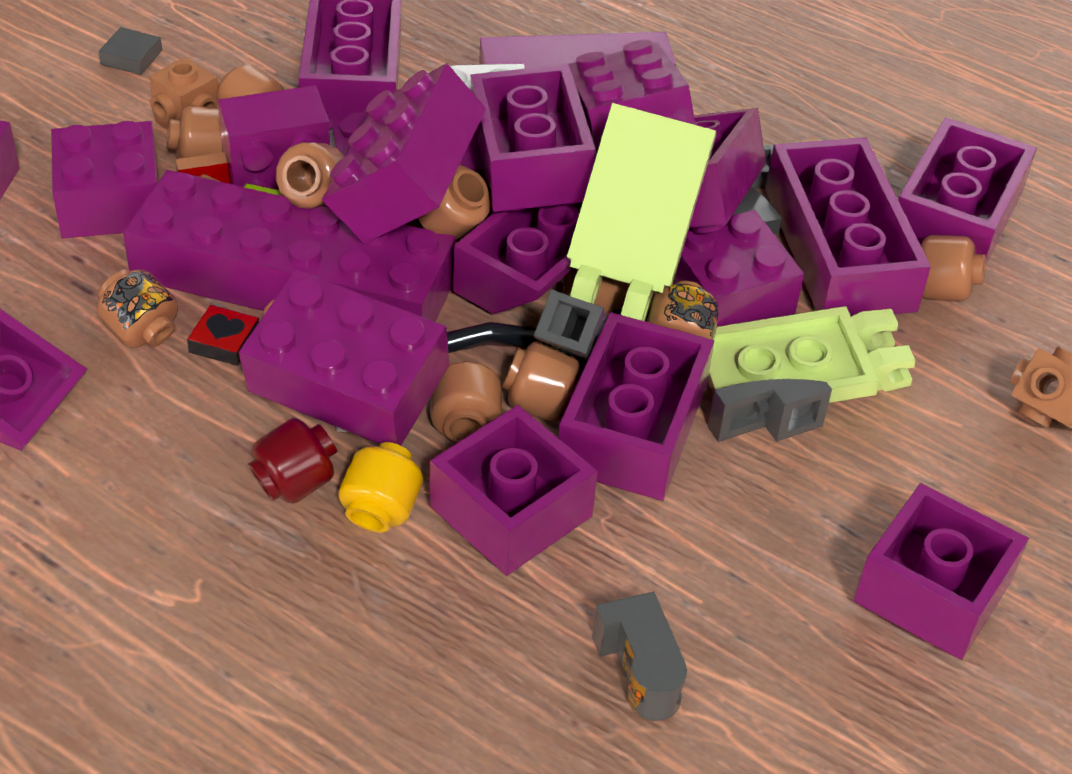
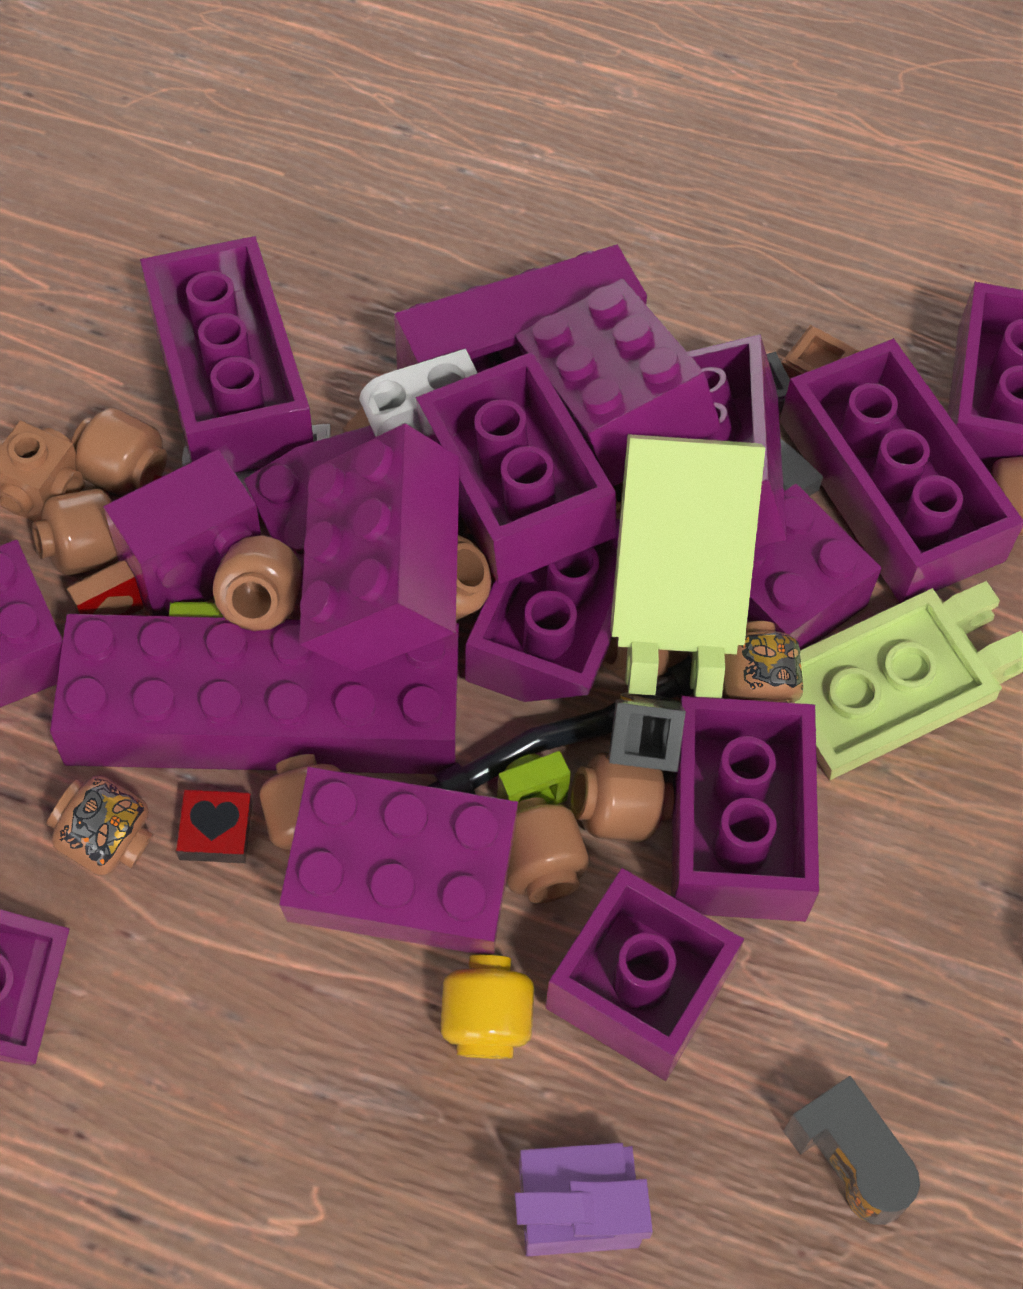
camera: 15 degrees left, 15 degrees up
dark red head [248,418,338,504] -> none
dark grey slope [708,379,832,442] -> none
none -> lime plate [497,751,571,805]
none -> medium lavender piece [515,1143,653,1257]

